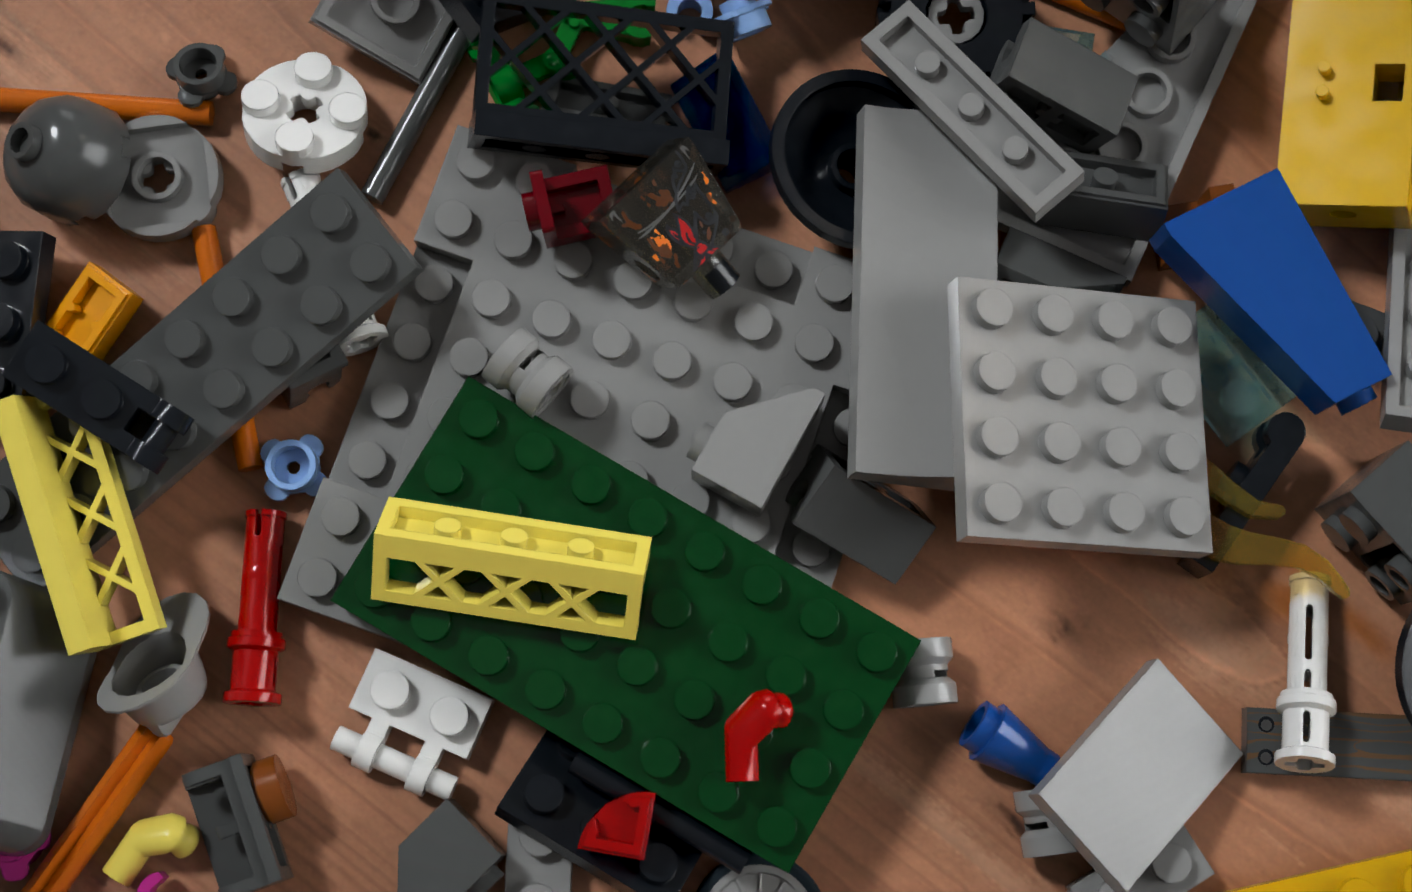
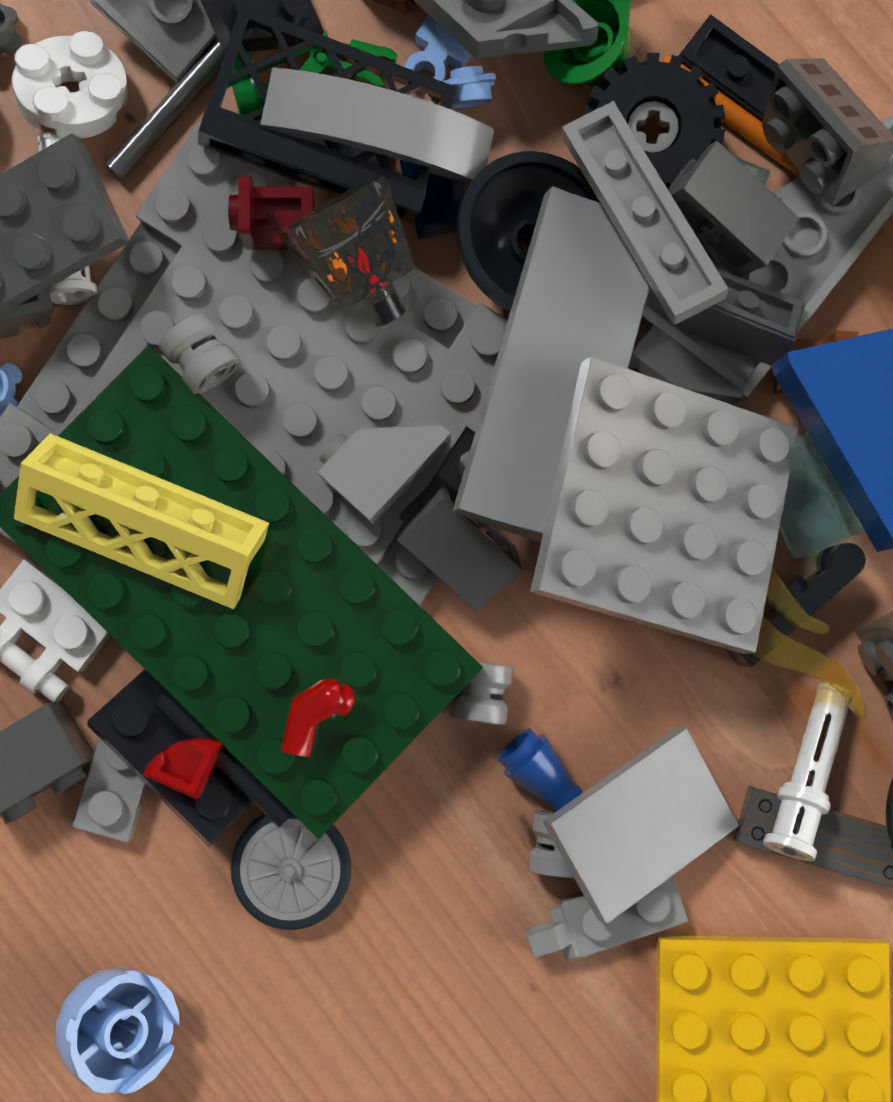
camera: 15 degrees right, 5 degrees up
none -> light grey slope [260,67,494,184]

